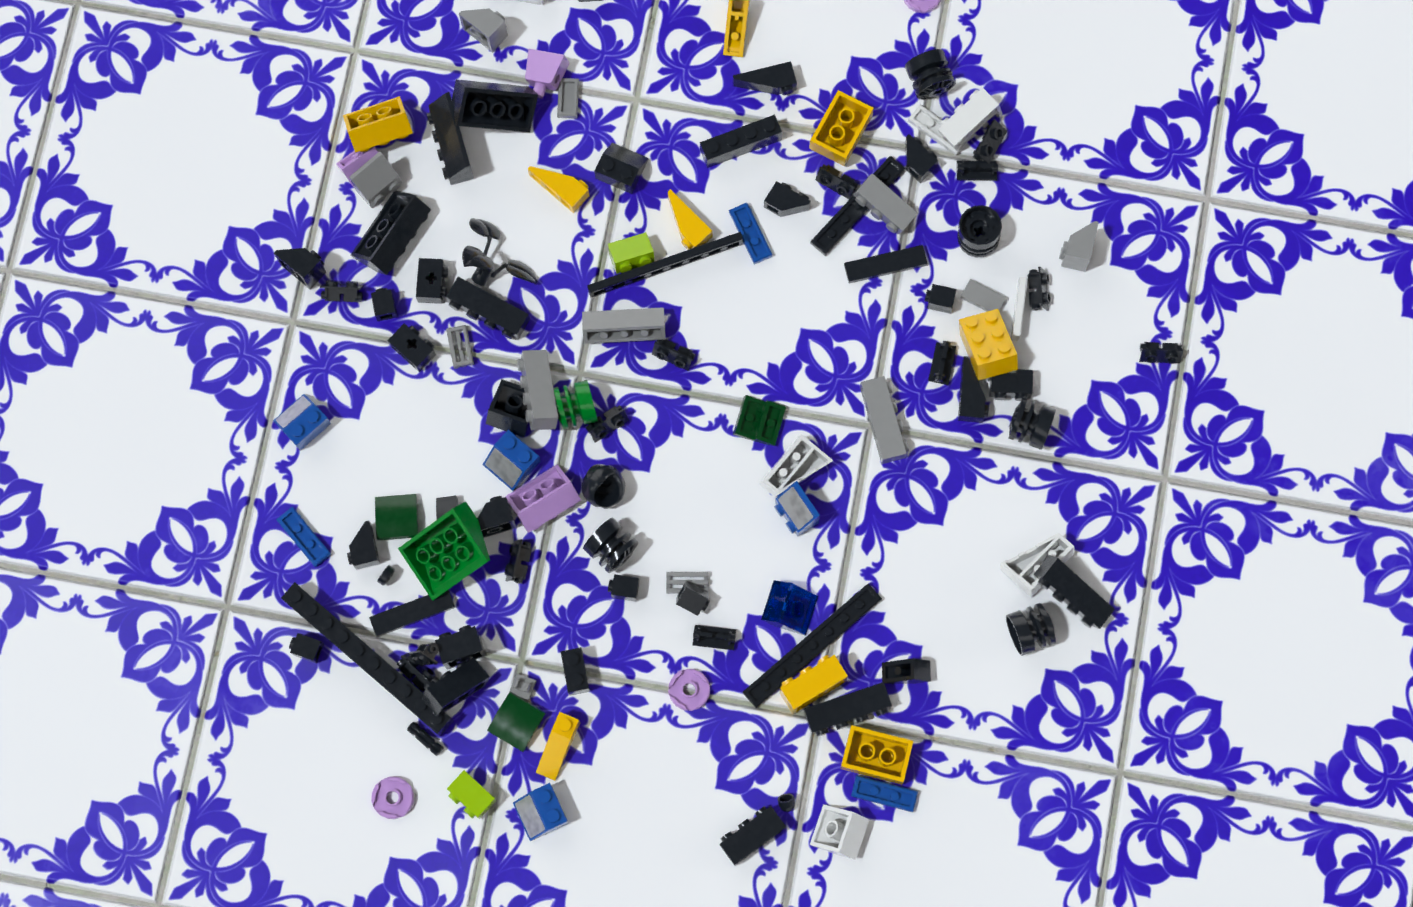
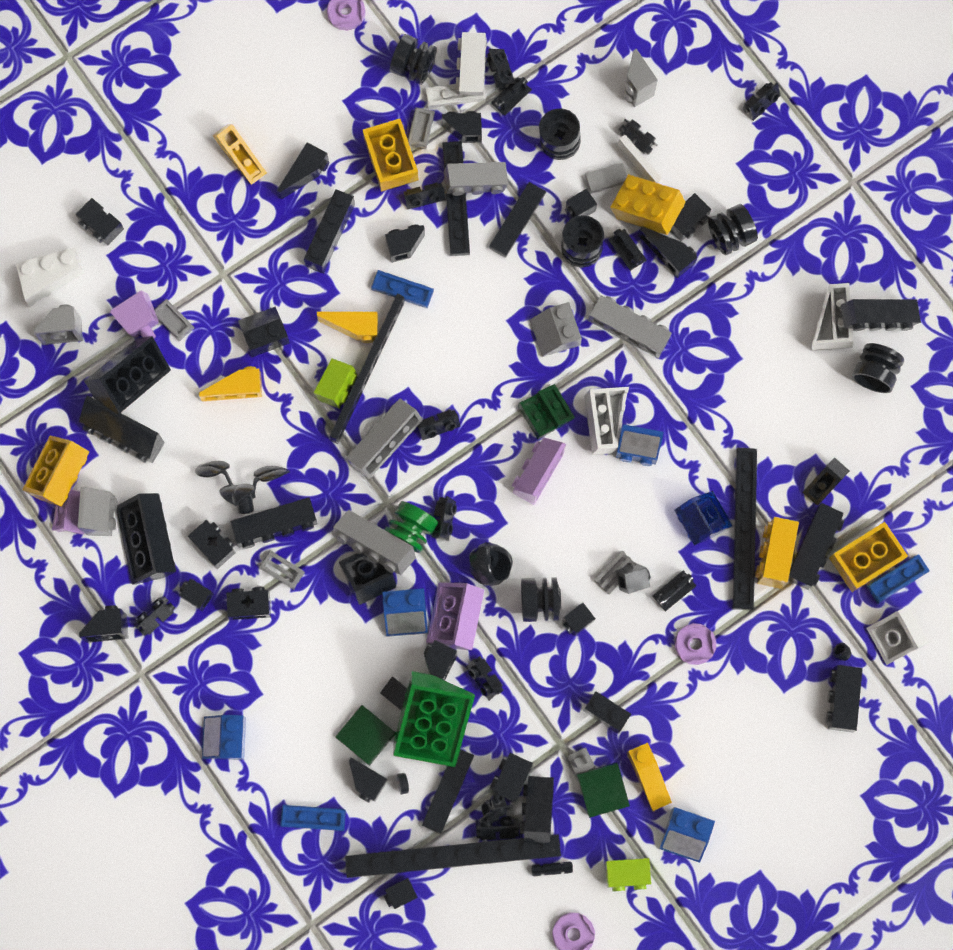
camera: 50 degrees left, 0 degrees up
none -> light grey tile [408,107,435,149]
none -> lavender slope [512,437,566,505]
none -> light grey slope [530,302,582,357]
none -> black wheel [561,215,604,268]

